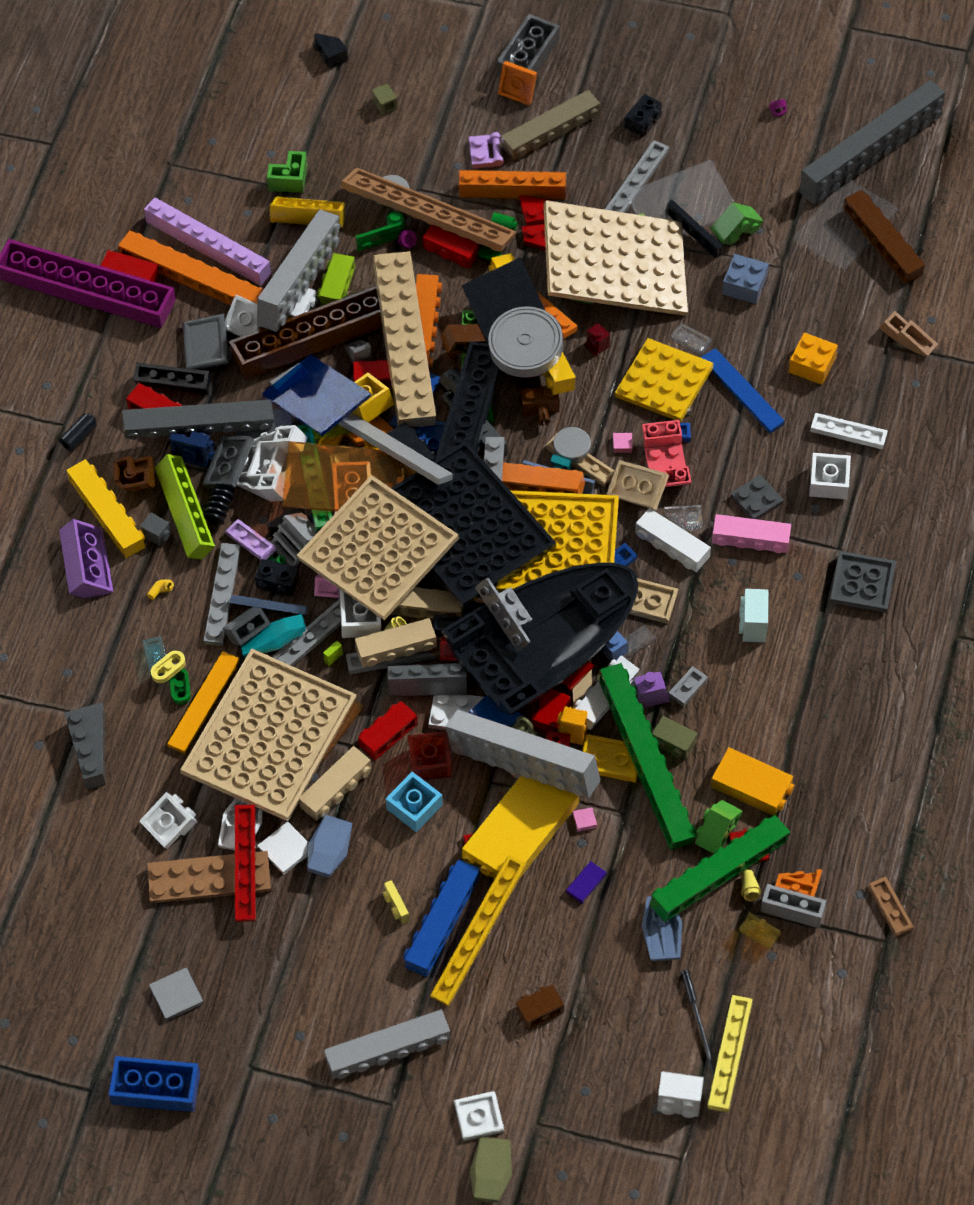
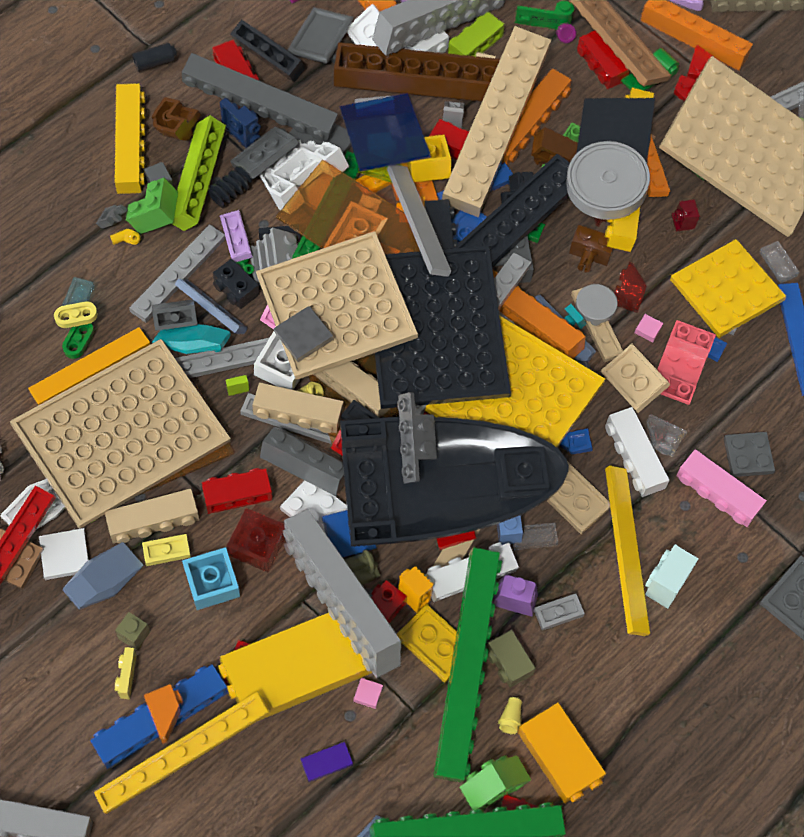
camera: 25 degrees right, 5 degrees up
medium lavender slope [59,519,113,598] -> none
red brick [531,689,570,734] -> none
none -> dark grey plate [96,204,128,228]
none -> olive brick [115,612,150,650]
none -> bright green brick [126,177,178,234]
none -> light yellow plate [142,534,191,566]
none -> orange slope [144,684,183,744]
none -> flat silver tile [273,306,334,362]
none -> light yellow cone [498,697,522,734]
none -> yellow tile [605,466,650,636]
none -> clear red slope [614,262,647,313]

